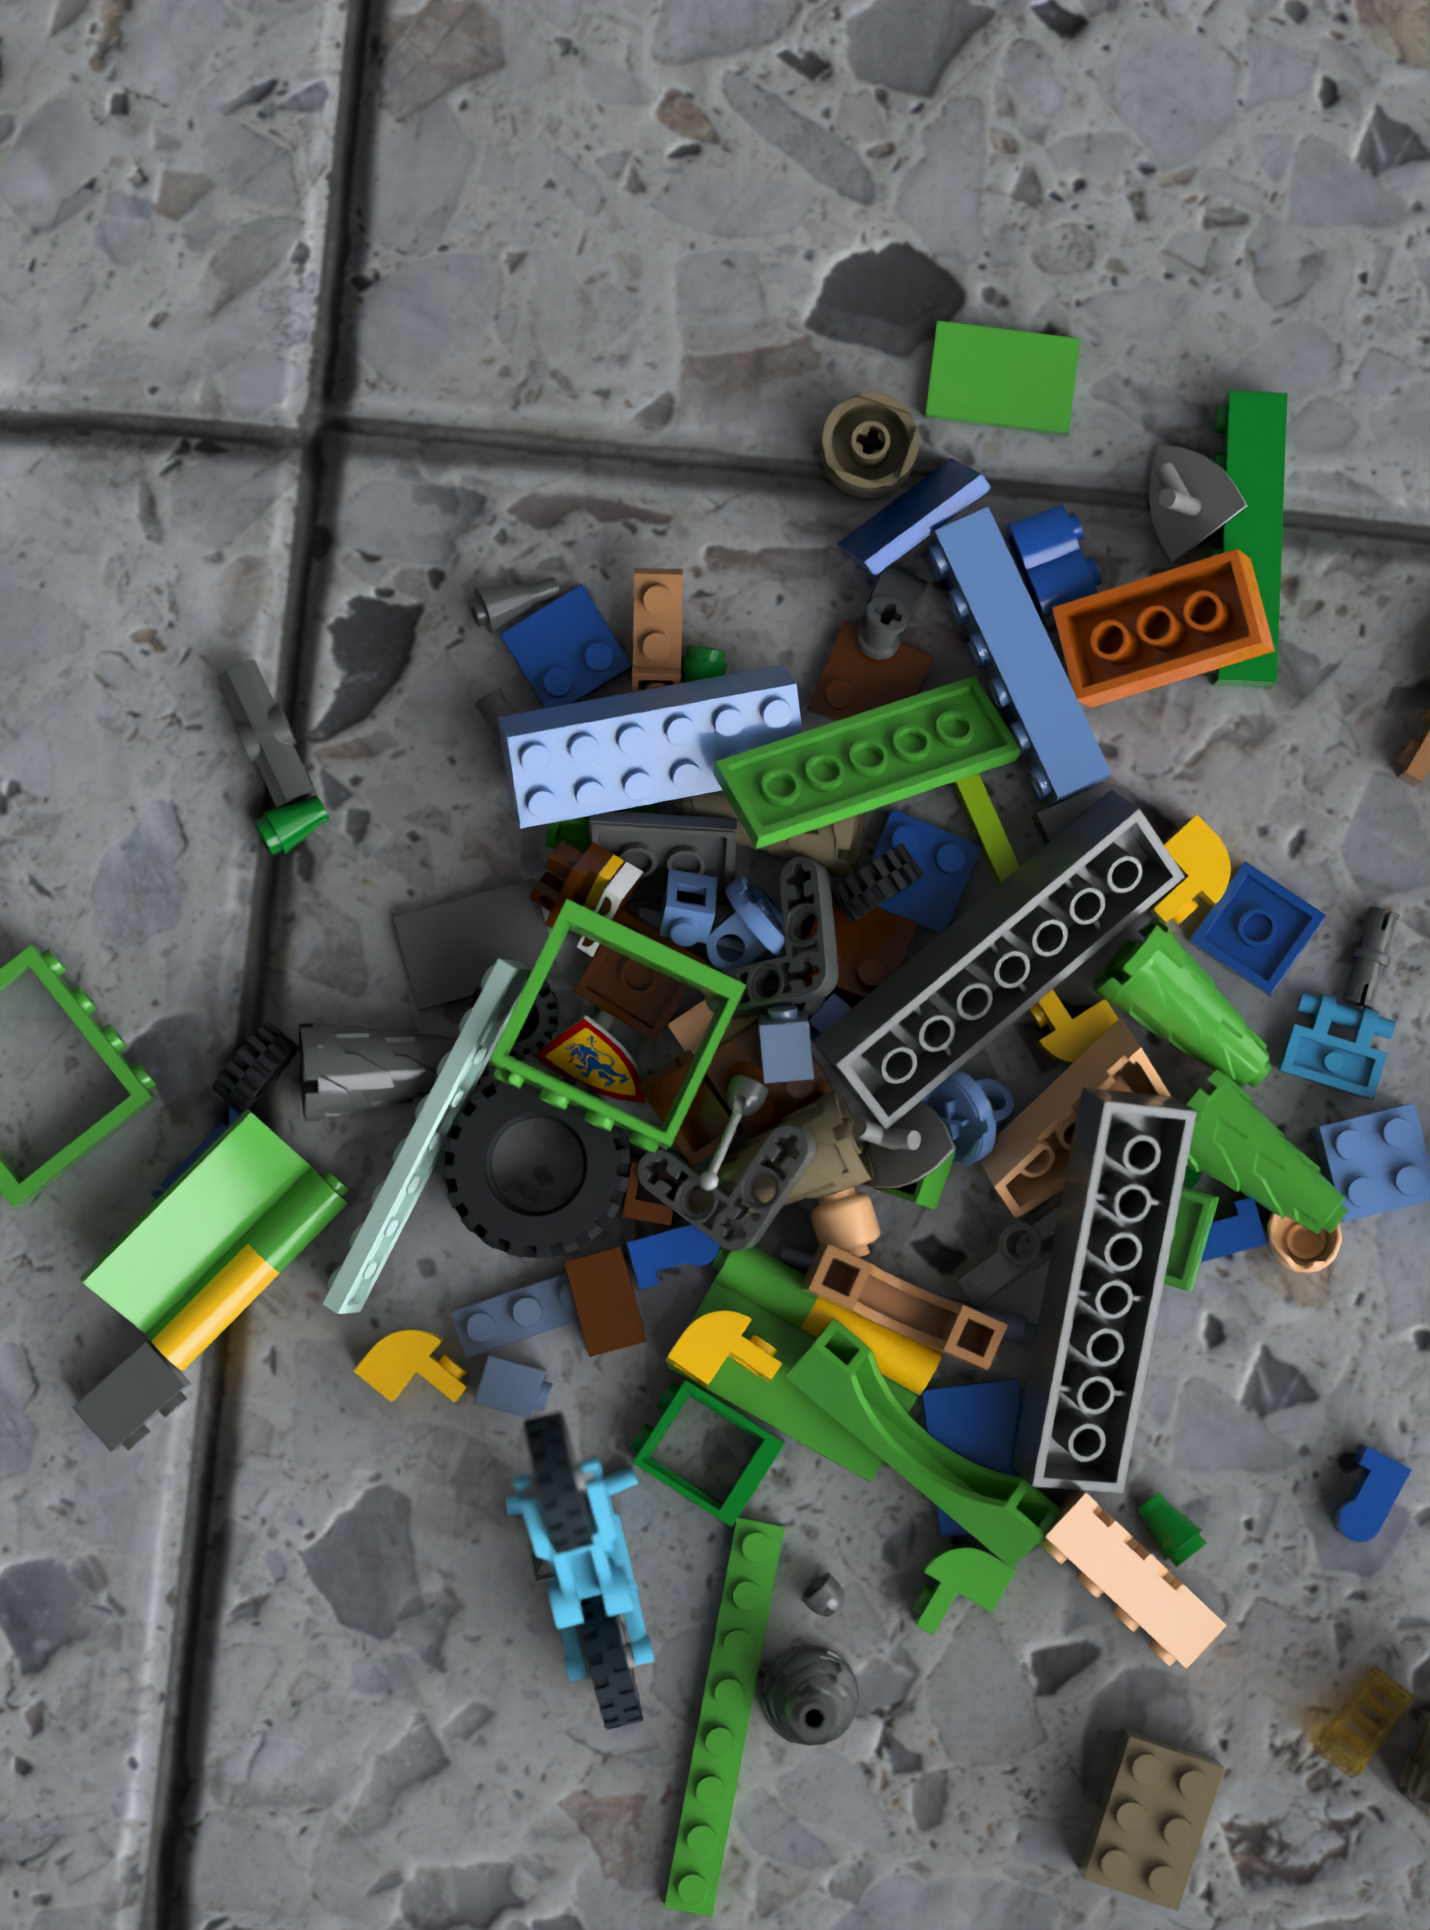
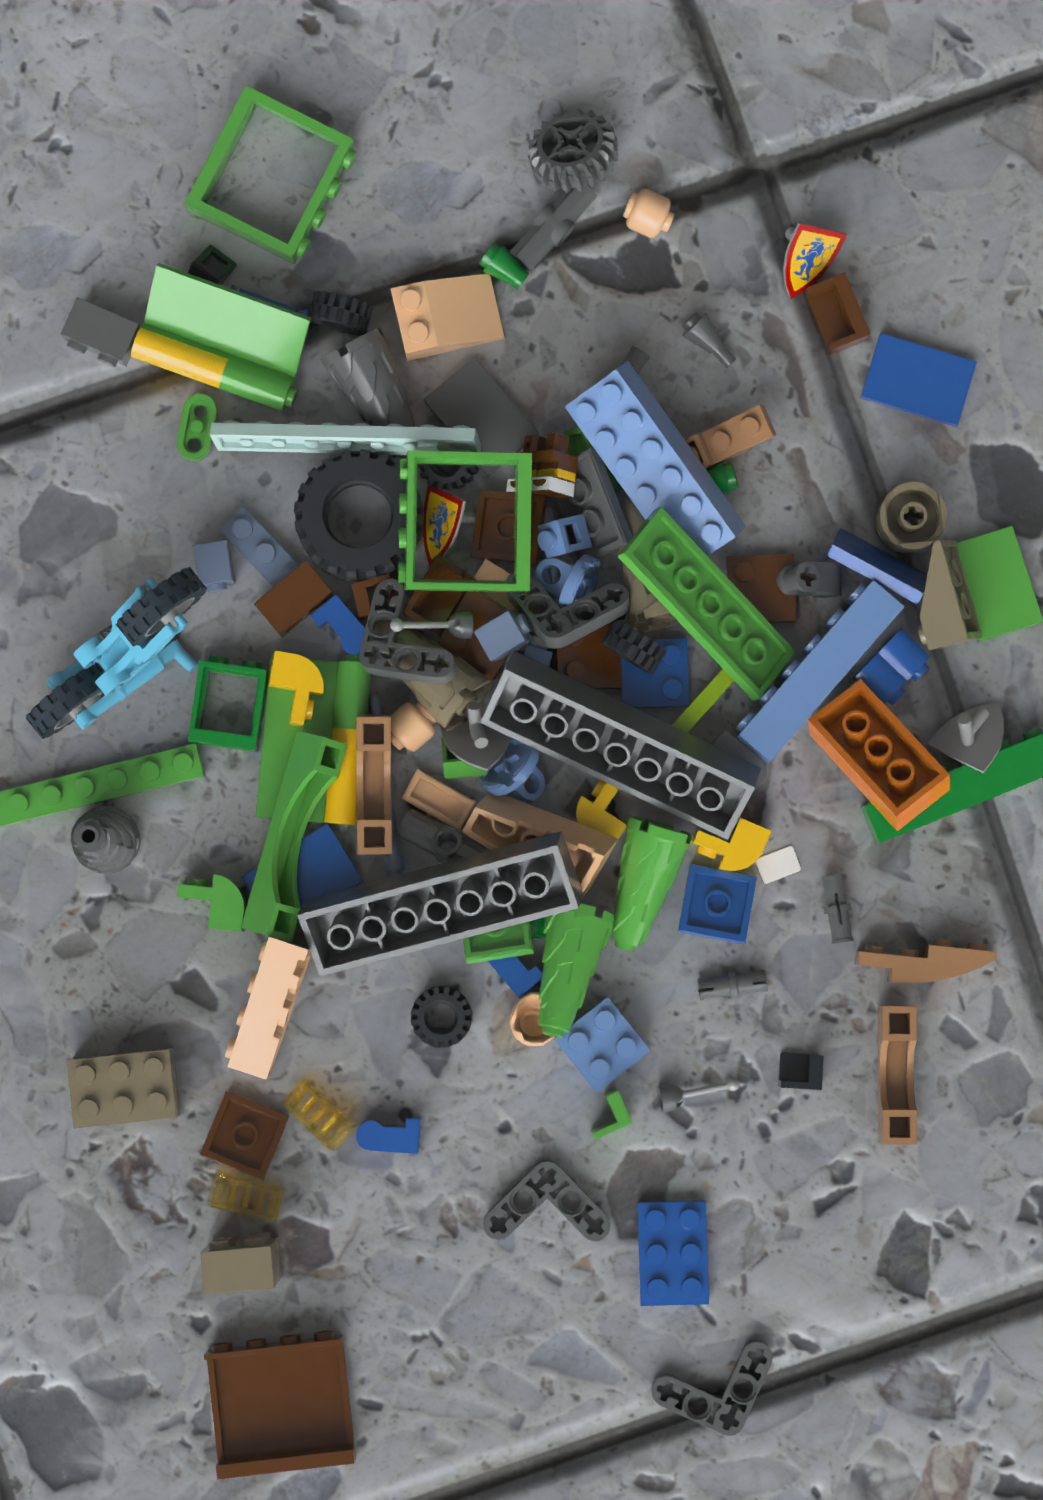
camera: 65 degrees right, 0 degrees up
yellow brick [353,1328,470,1403] -> none
blue plate [500,584,632,708] -> none
dark grey hinge [801,1573,844,1617] -> none
green cone [1136,1492,1207,1568] -> none
dark azure plate [1278,992,1396,1100] -> none
none -> bright green plate [177,394,218,462]
none -> black slope [188,244,237,285]
none -> reddish brown plate [200,1091,289,1181]
none -> clear yellow slope [282,1078,358,1151]
none -> light nougat slope [391,274,505,361]
none -> light nougat tile [401,769,477,831]
none -> black tyre [411,986,472,1048]
none -> dark grey gear [528,108,619,194]
none -> light nougat head [622,188,675,238]
none -> white sticker [755,846,801,884]
none -> shield [783,223,847,299]
none -> reddish brown panel [805,272,870,355]
none -> dark grey pin [821,873,854,944]
none -> blue tile [860,333,977,427]
none -> dark tan slope [918,540,982,650]

